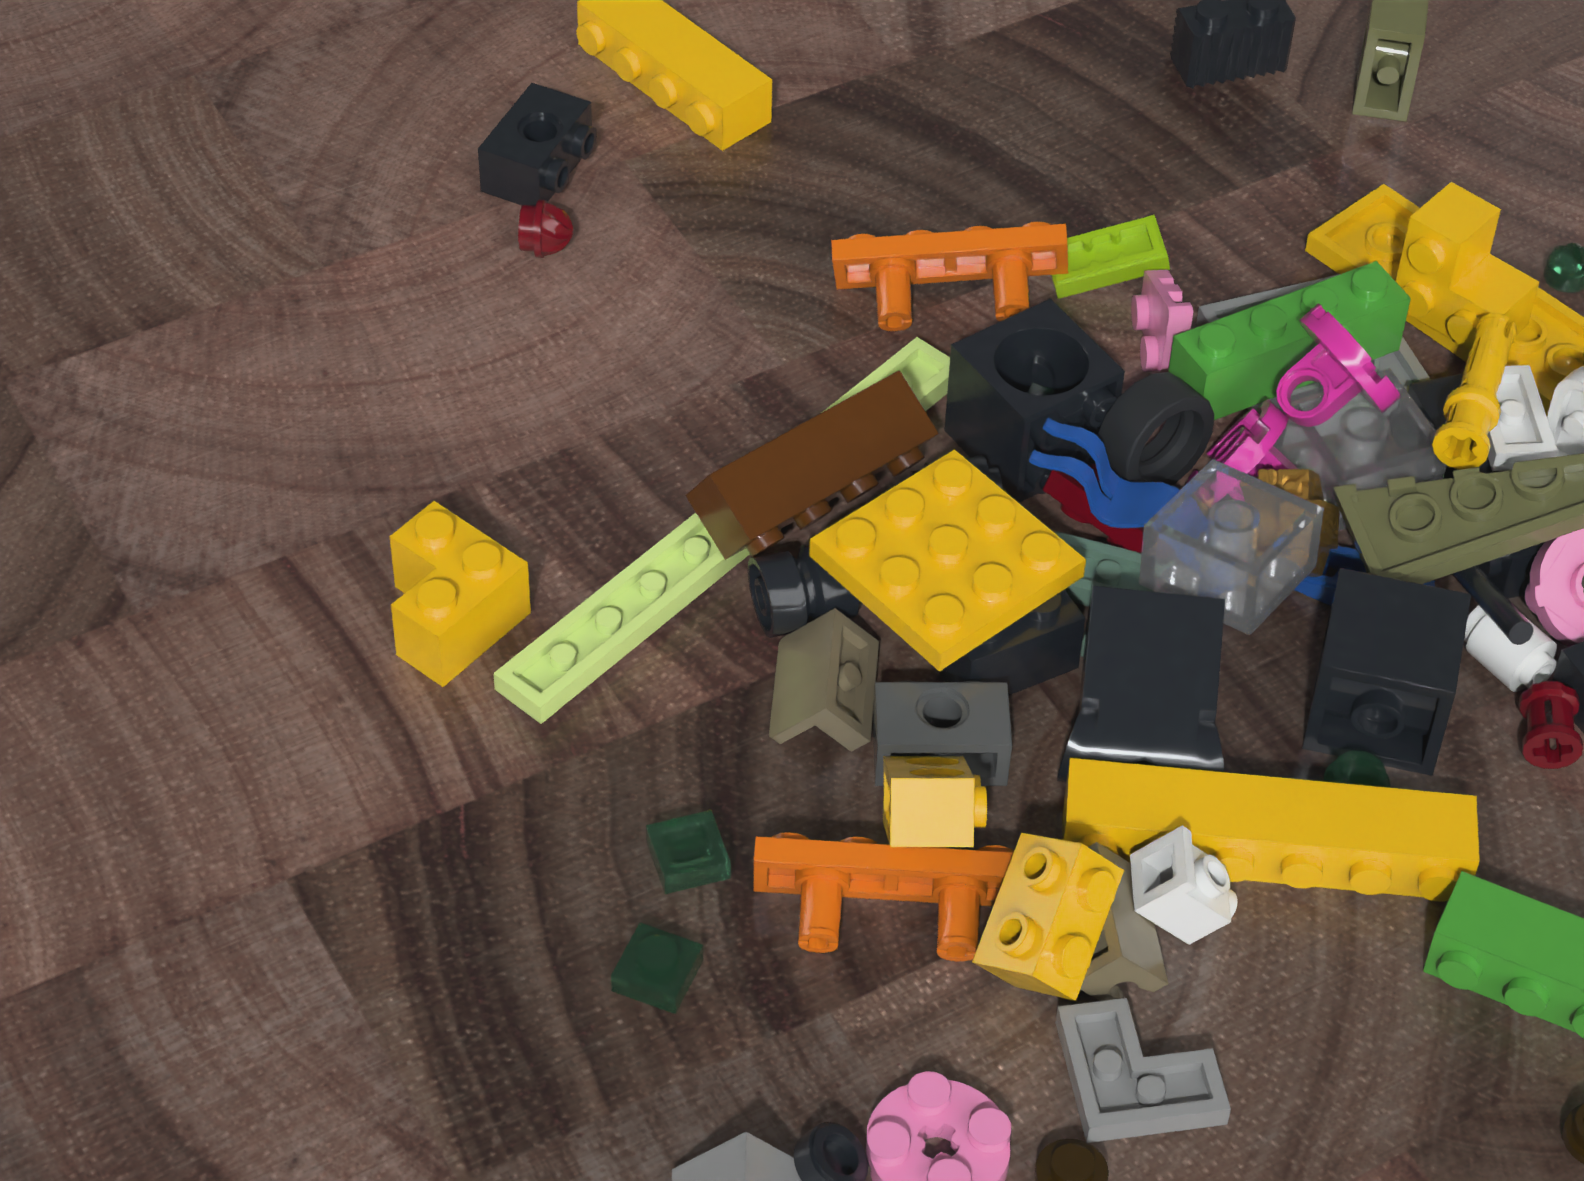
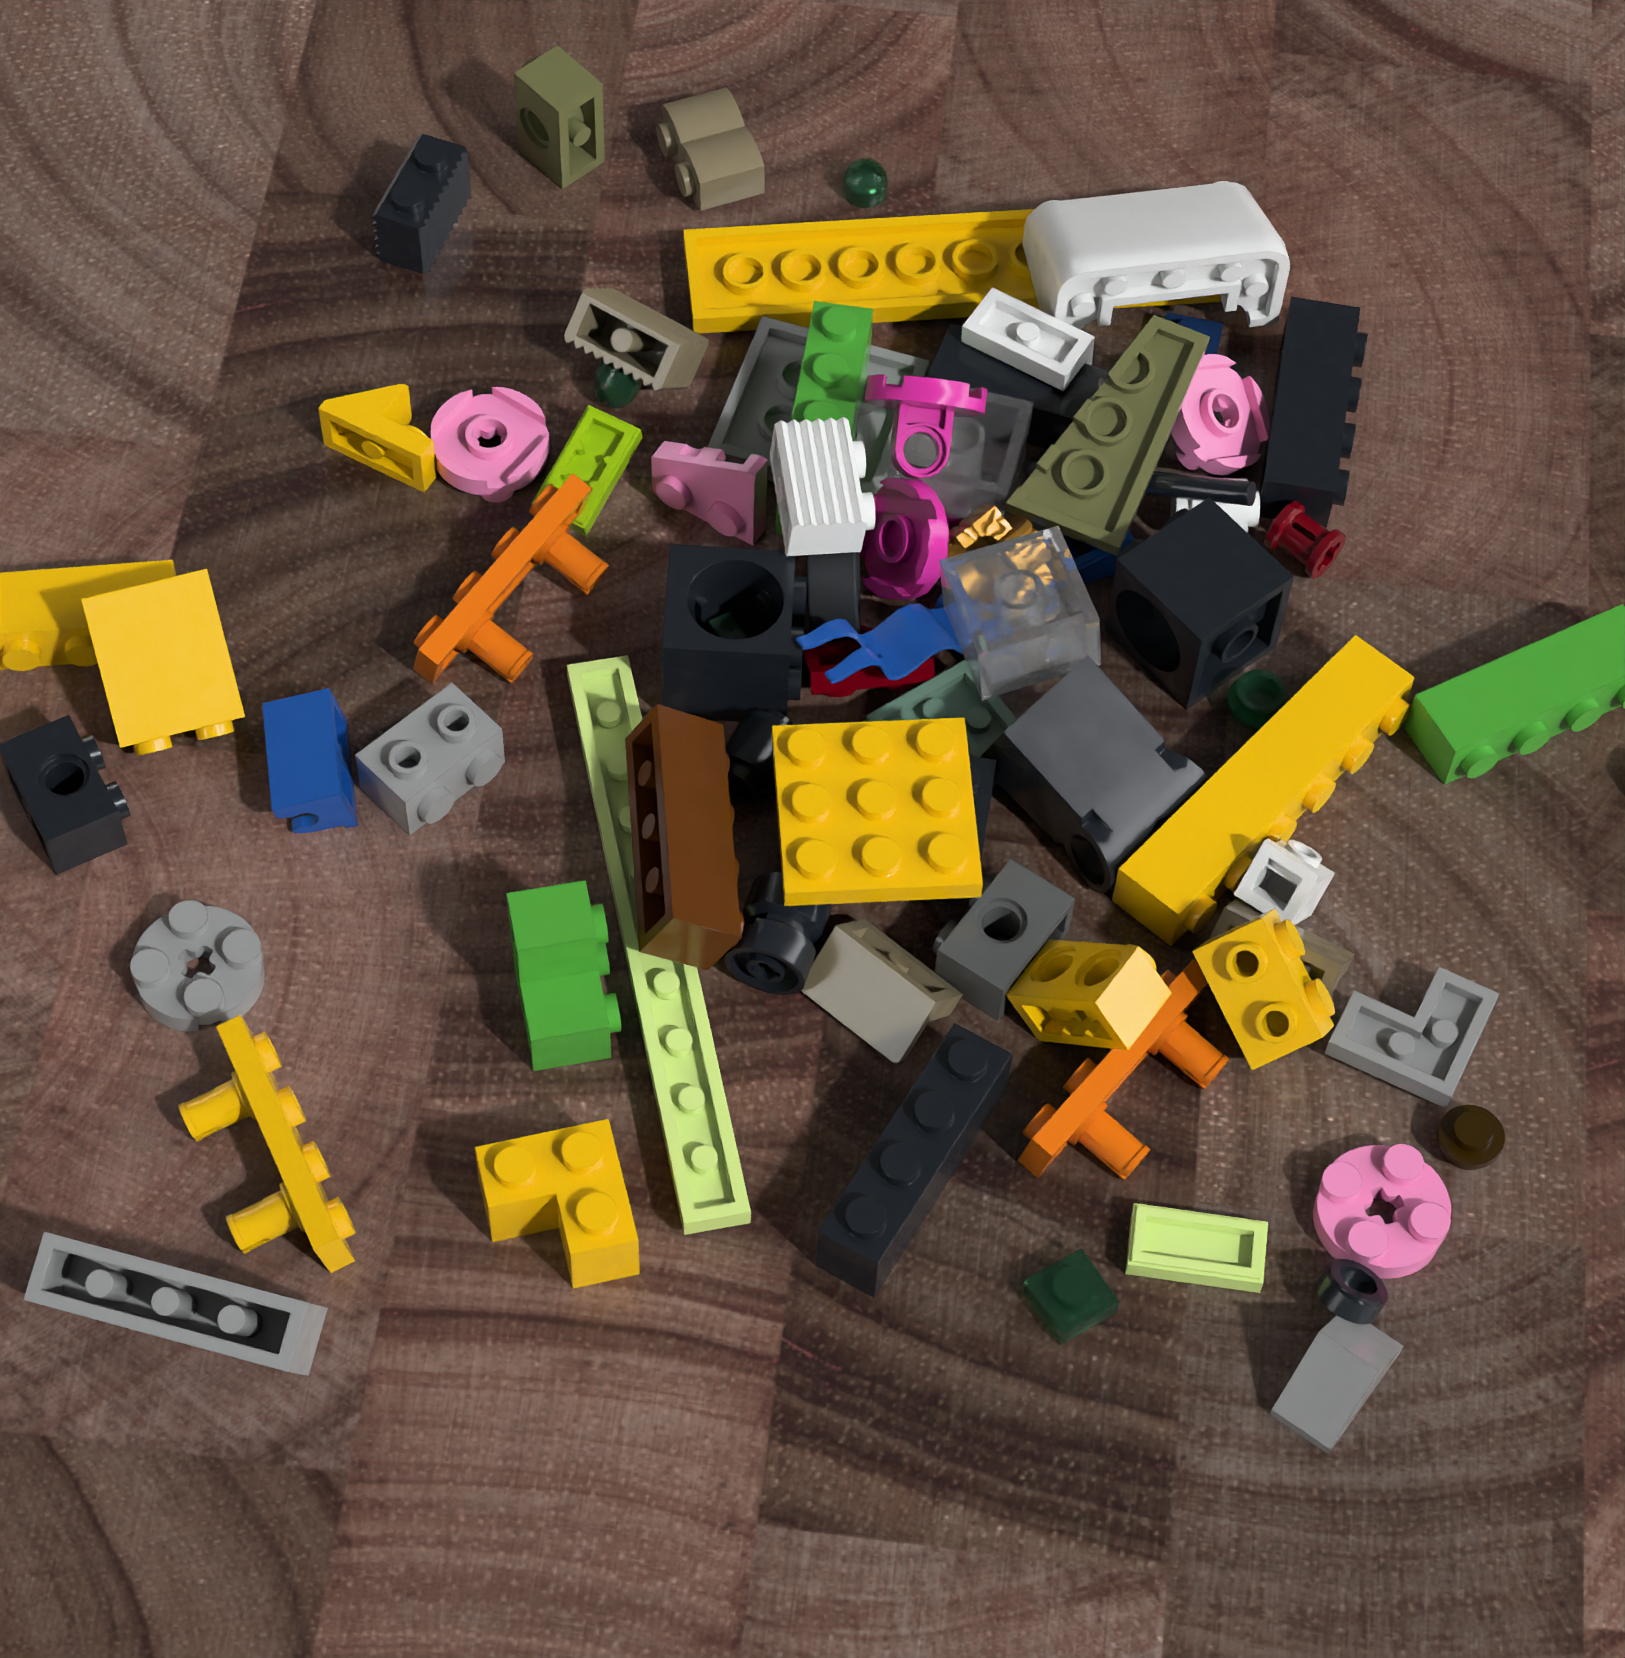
camera: 55 degrees left, 10 degrees up
dark red plate [518,200,574,258] -> none
clear green plate [646,810,731,894] -> none
yellow brick [1396,182,1540,350] -> none
yellow pin [1432,313,1517,470] -> none
none -> light grey brick [24,1232,328,1376]
none -> yellow brick [81,569,245,756]
none -> light grey plate [130,900,265,1032]
none -> yellow plate [178,1015,356,1273]
none -> blue hinge [262,688,358,834]
none -> yellow slope [318,384,437,493]
none -> light grey brick [355,682,505,836]
none -> bright pink plate [431,387,550,503]
none -> bright green brick [506,880,621,1071]
none -> dark tan brick [564,287,709,391]
none -> clear green hinge [592,359,643,409]
none -> dark tan brick [656,87,765,211]
none -> white brick [770,417,875,556]
none -> black brick [816,1023,1013,1298]
none -> yellowish green tile [1125,1203,1268,1293]

